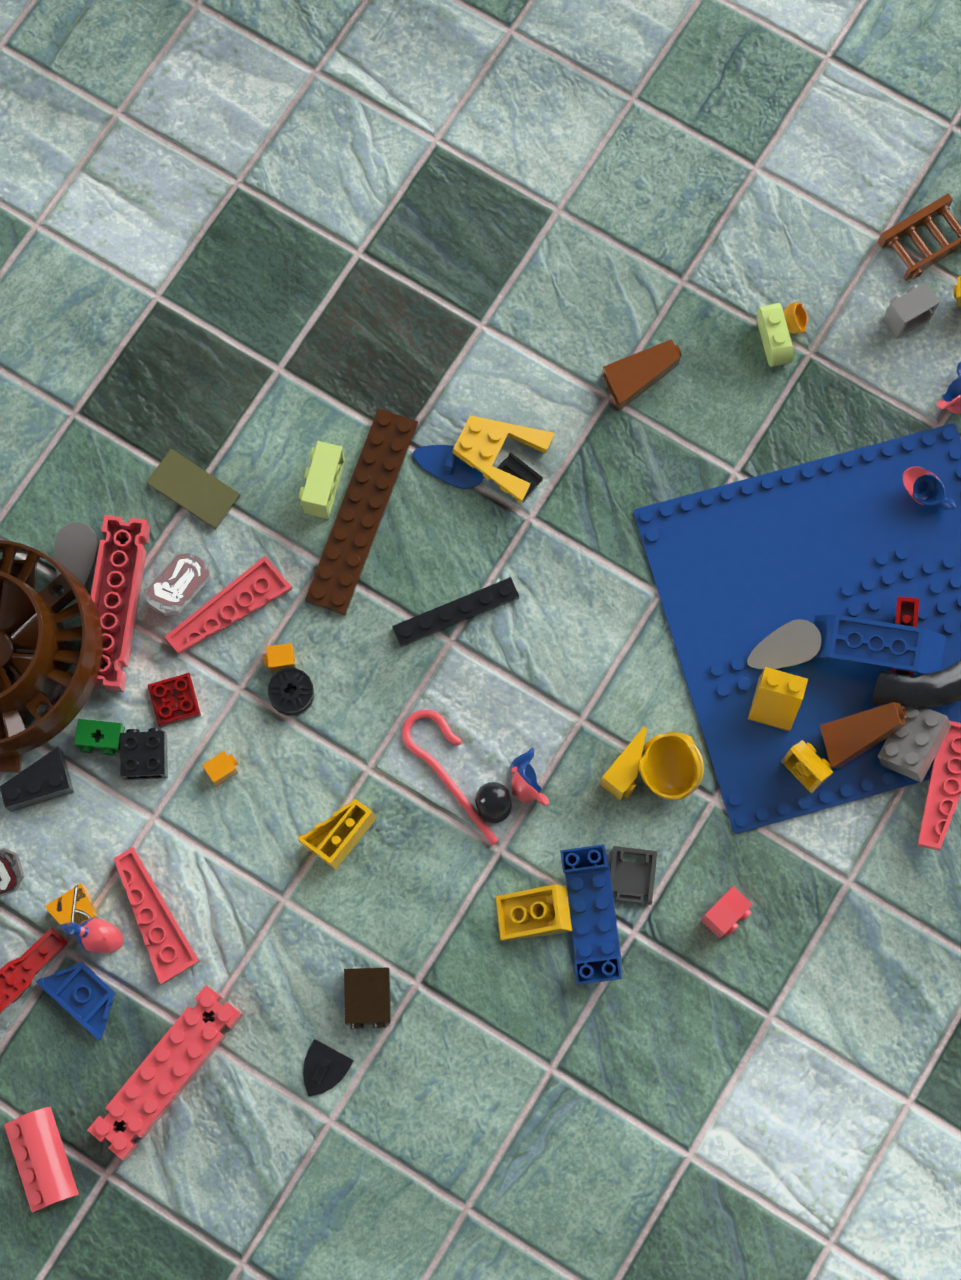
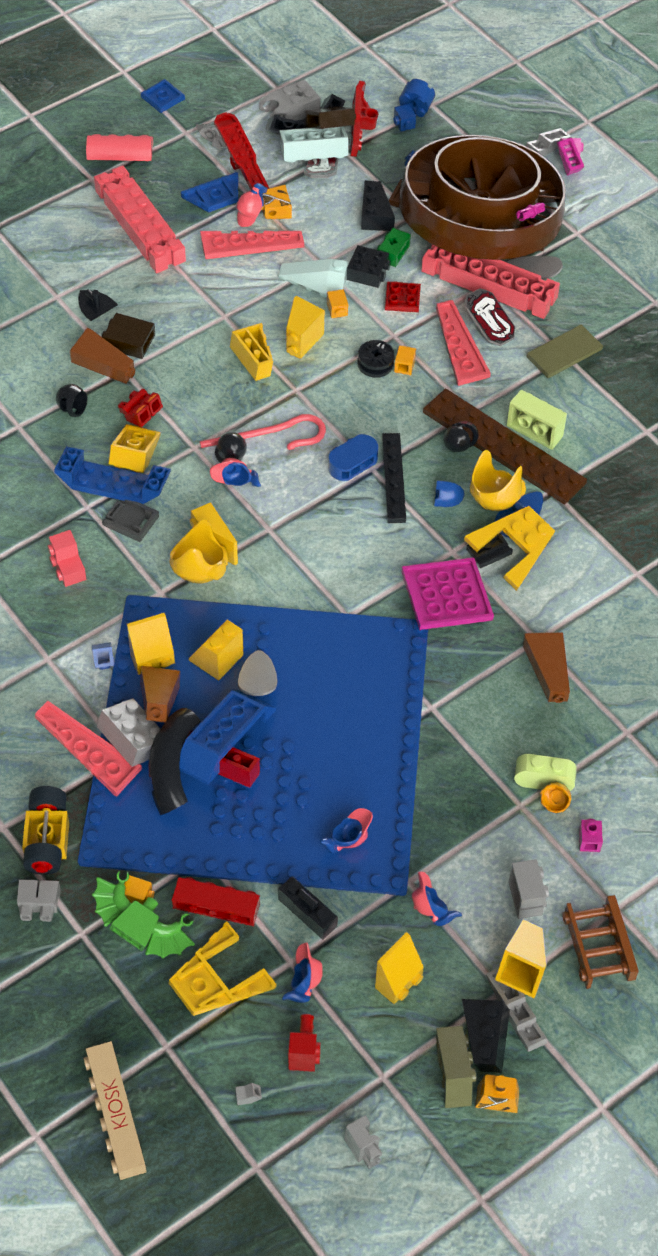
camera: 110 degrees right, 20 degrees down
none -> black helmet [56,384,88,417]
none -> dark orange slope [70,328,135,384]
none -> brick [92,642,115,670]
none -> red hips [118,388,163,428]
none -> light aqua wedge [278,259,348,298]
none -> yellow slope [286,296,325,359]
none -> blue brick [329,434,378,481]
none -> dark pink plate [401,558,494,630]
none -> blue brick [434,481,465,507]
none -> black helmet [443,421,479,452]
none -> yellow piece [470,450,526,511]
none -> dark pink axle [516,203,545,221]
none -> dark pink brick [579,819,603,852]

